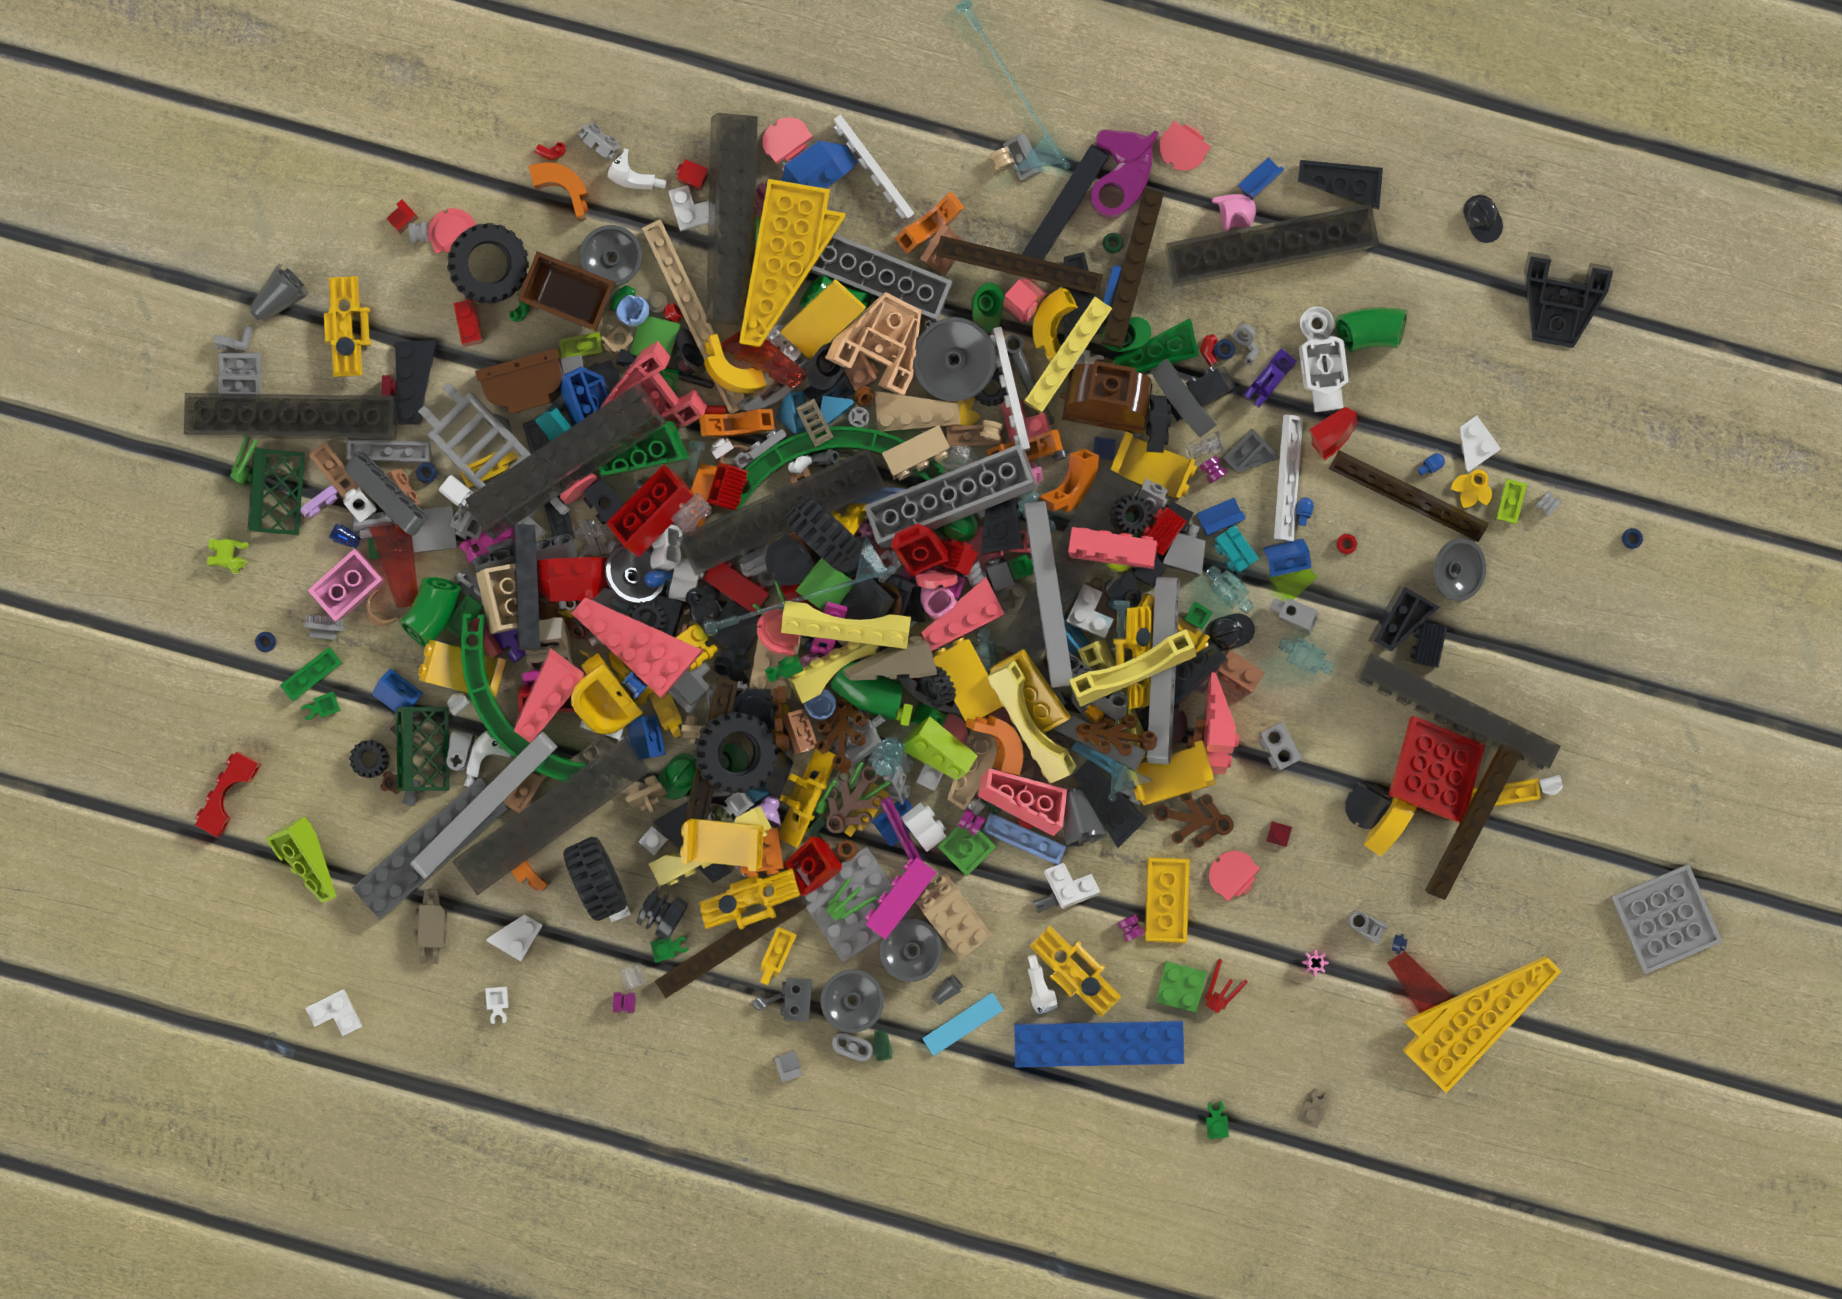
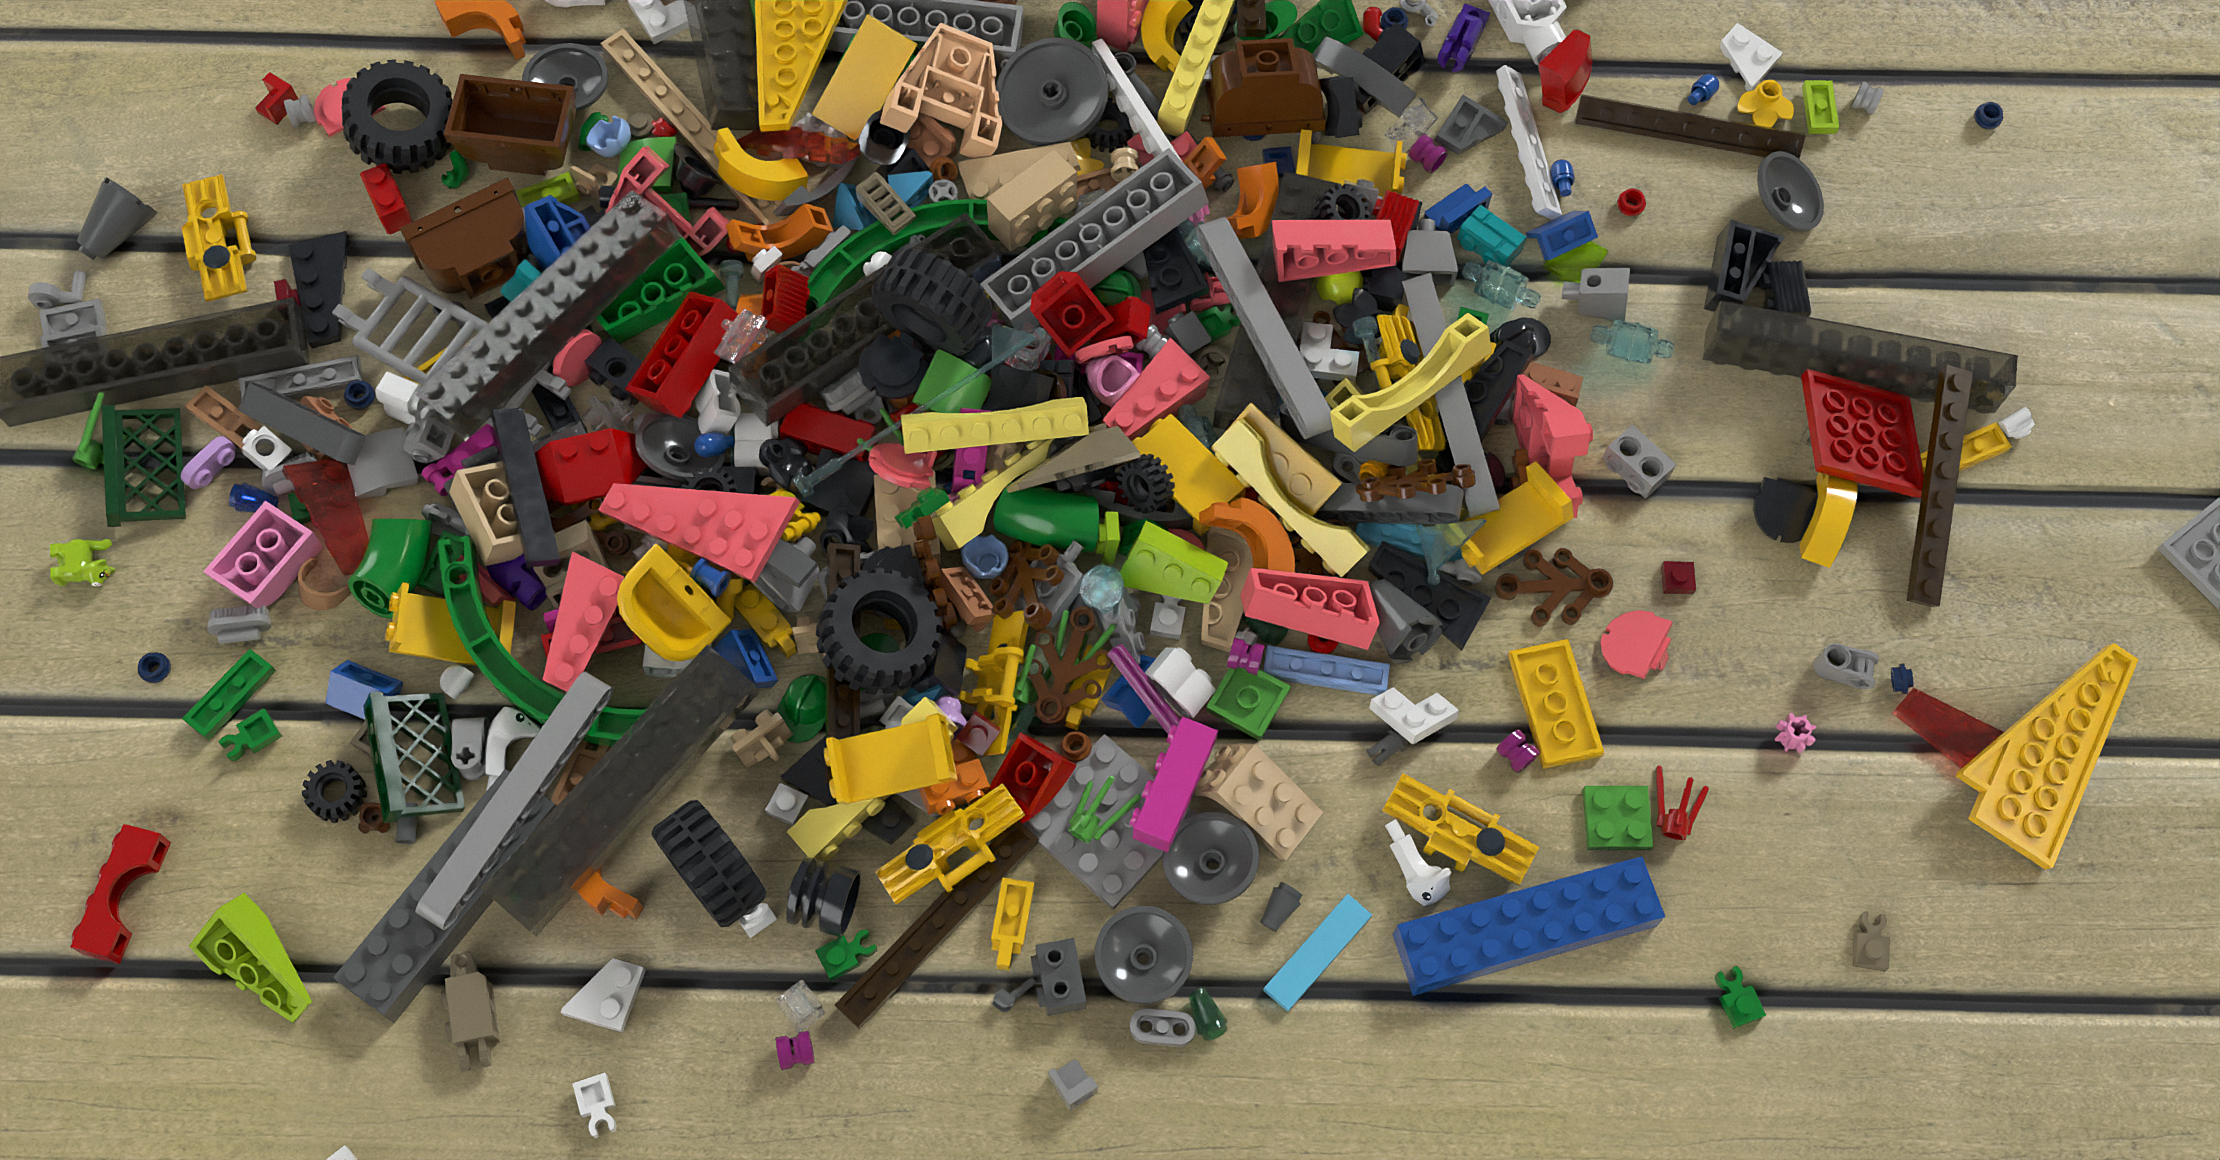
camera: 20 degrees left, 20 degrees down
none -> dark red plate [956,710,1002,756]

